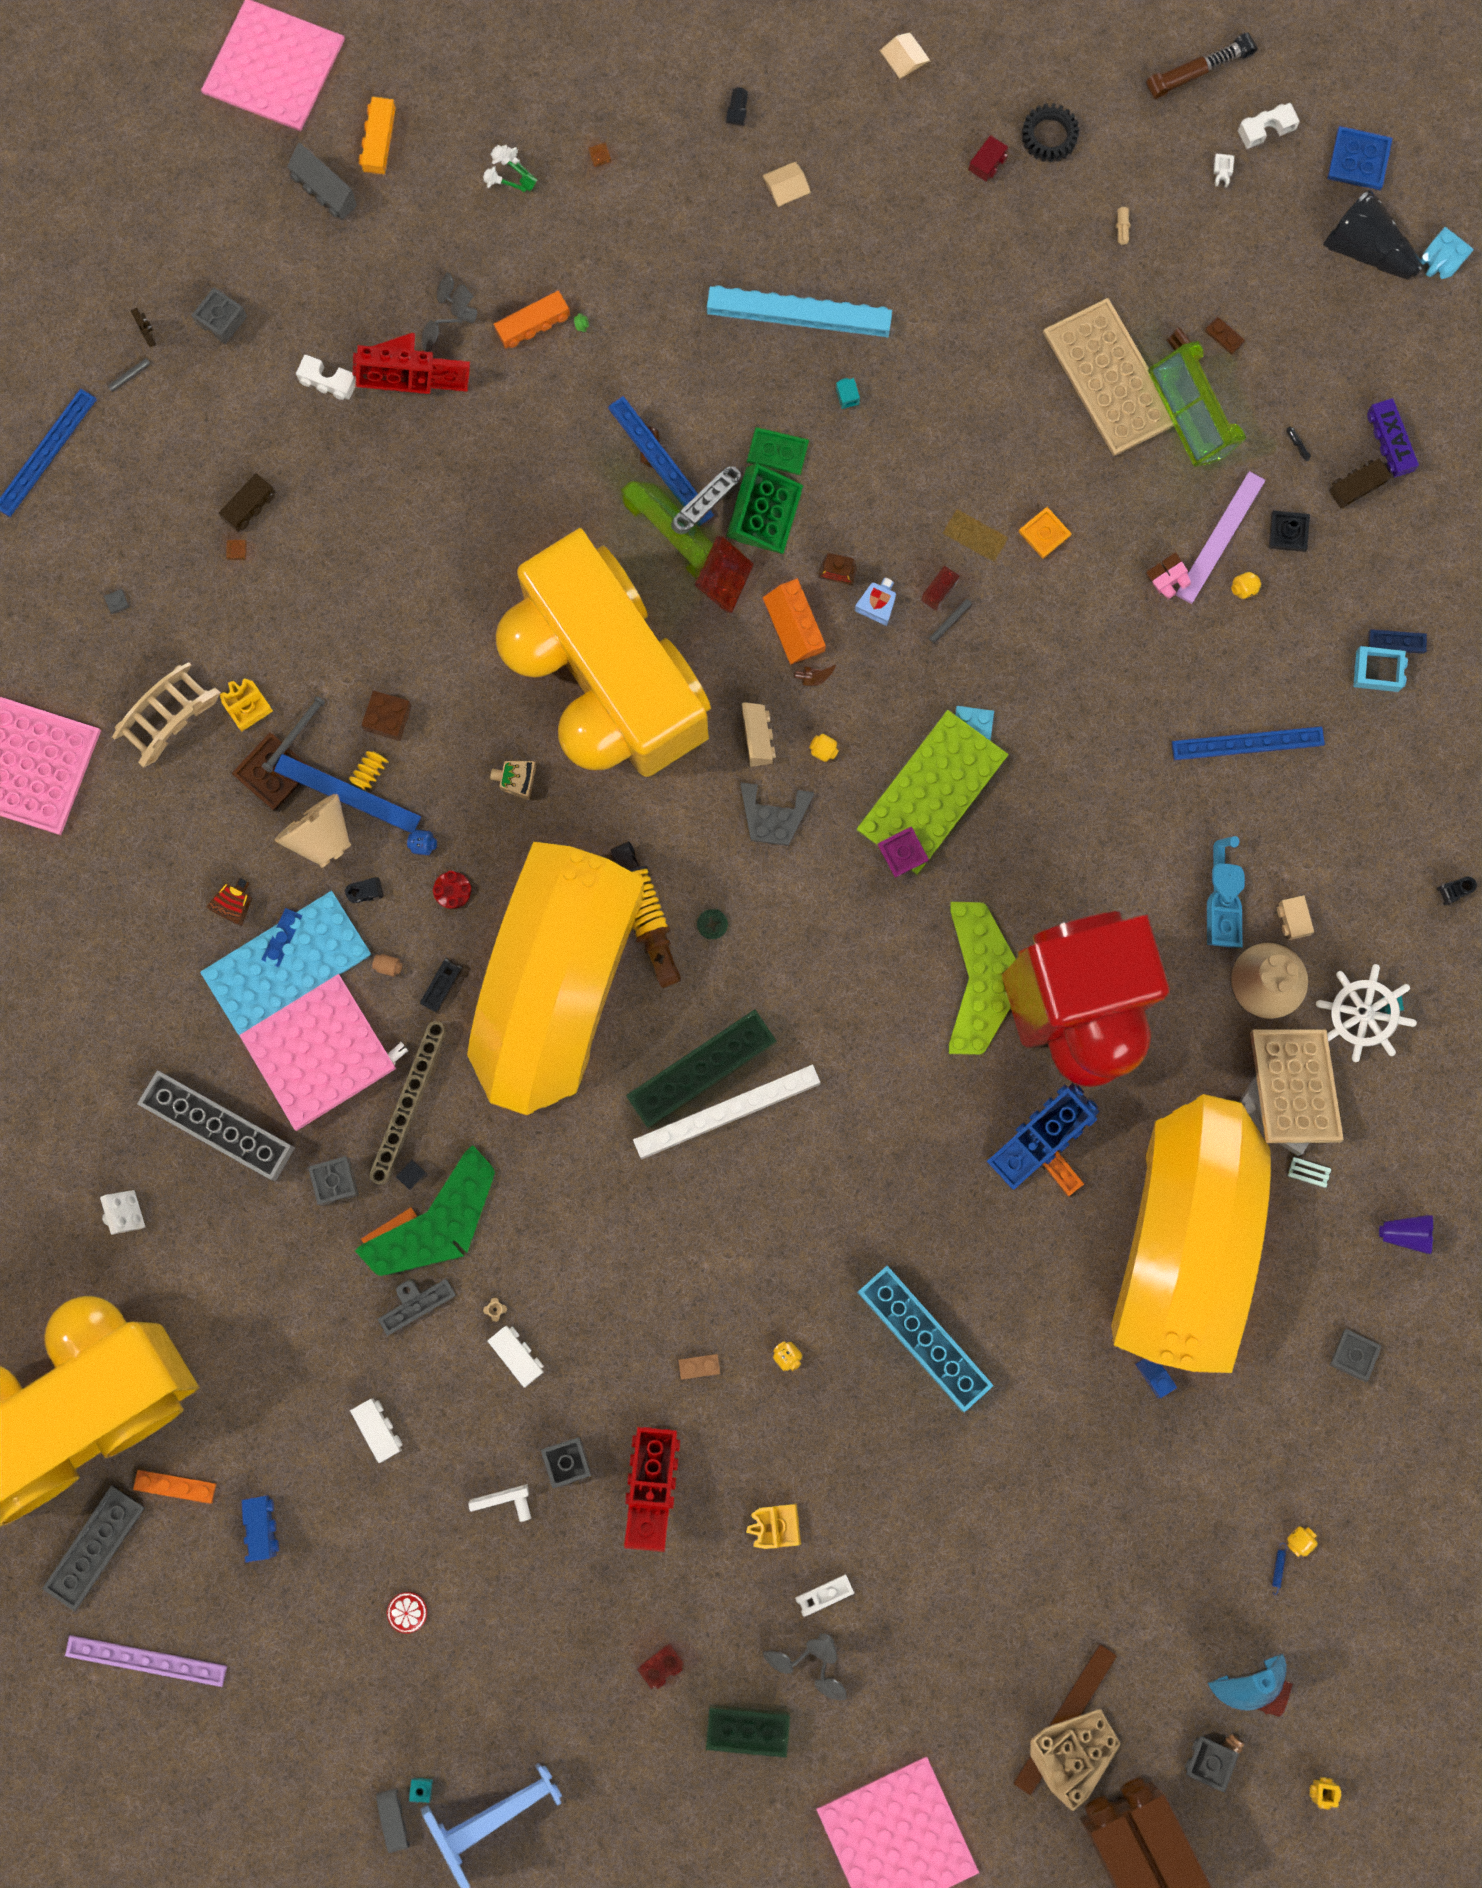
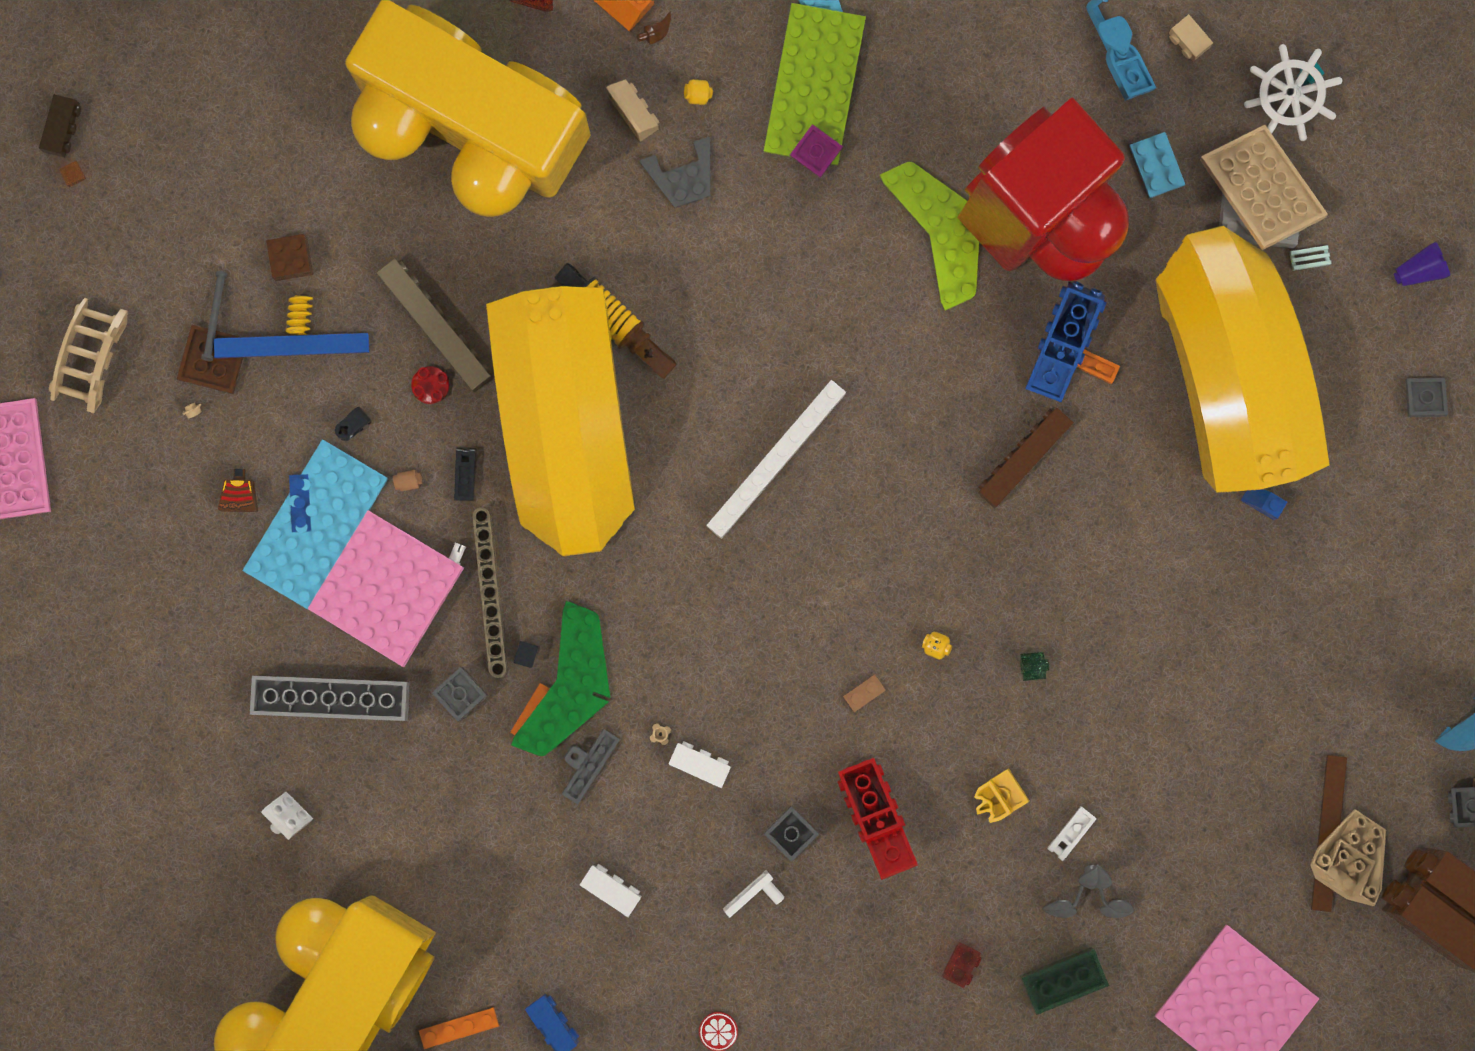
camera: 25 degrees left, 5 degrees up
yellow plate [220,678,273,732] -> none
tan cone [275,793,351,868] -> none
blue head [407,830,437,856] -> none
tan torso [490,761,537,800] -> none
clear green brick [626,1009,777,1130] -> none
clear green gear [697,909,728,940] -> none
medium azure brick [857,1266,994,1412] -> none
tan cone [1231,943,1308,1019] -> none
blue piece [1272,1543,1286,1595] -> none
yellow head [1287,1526,1317,1557] -> none
none -> tan plate [183,402,202,419]
none -> dark tan brick [377,259,492,392]
none -> reddish brown brick [978,407,1074,509]
none -> clear green brick [1020,652,1049,681]
none -> medium azure plate [1129,132,1185,198]

